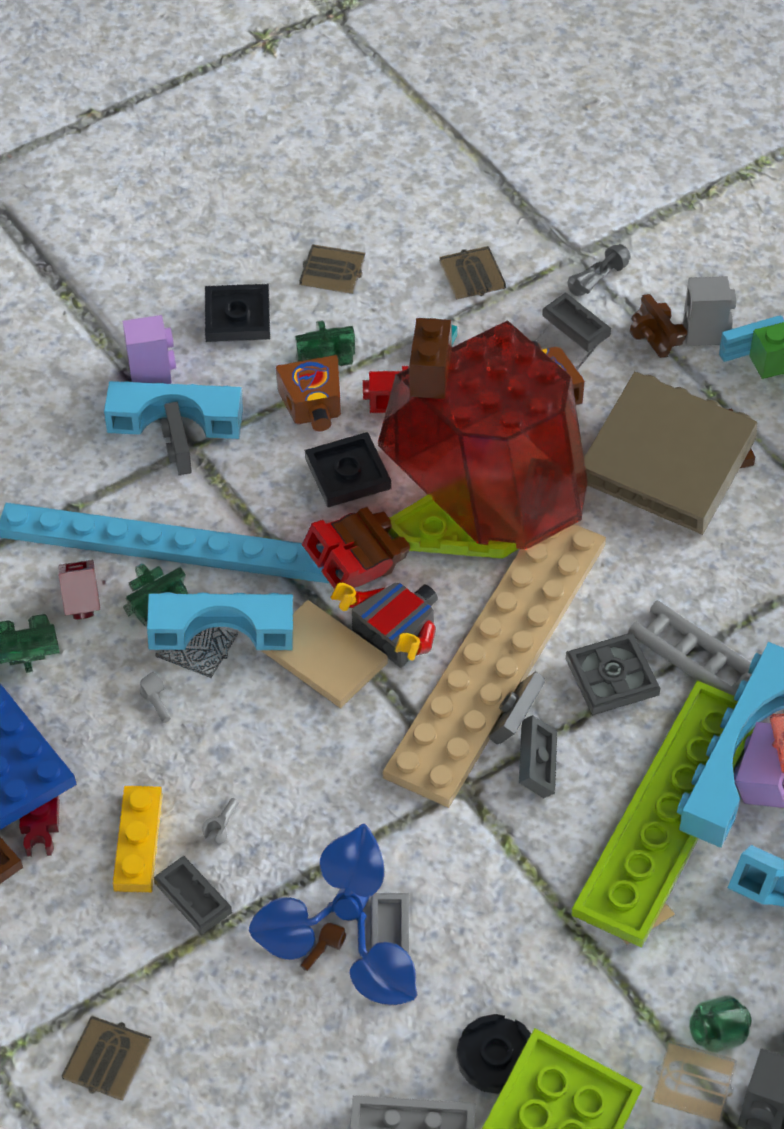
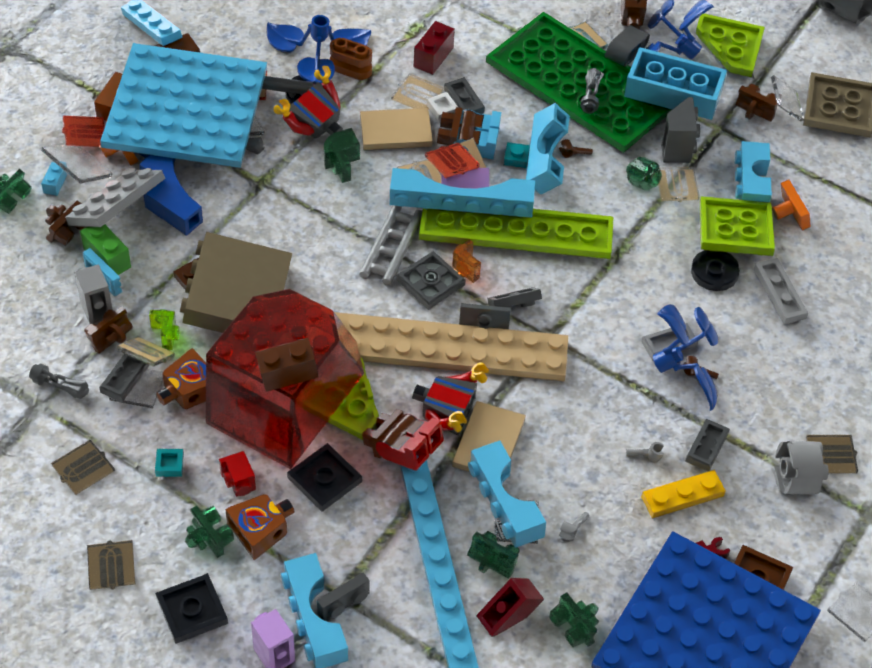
camera: 115 degrees left, 0 degrees up
none -> clear piece [116,336,175,367]
none -> clear neon green bracket [149,309,179,350]
none -> clear orange bracket [452,239,481,283]
none -> light grey brick [775,441,829,494]

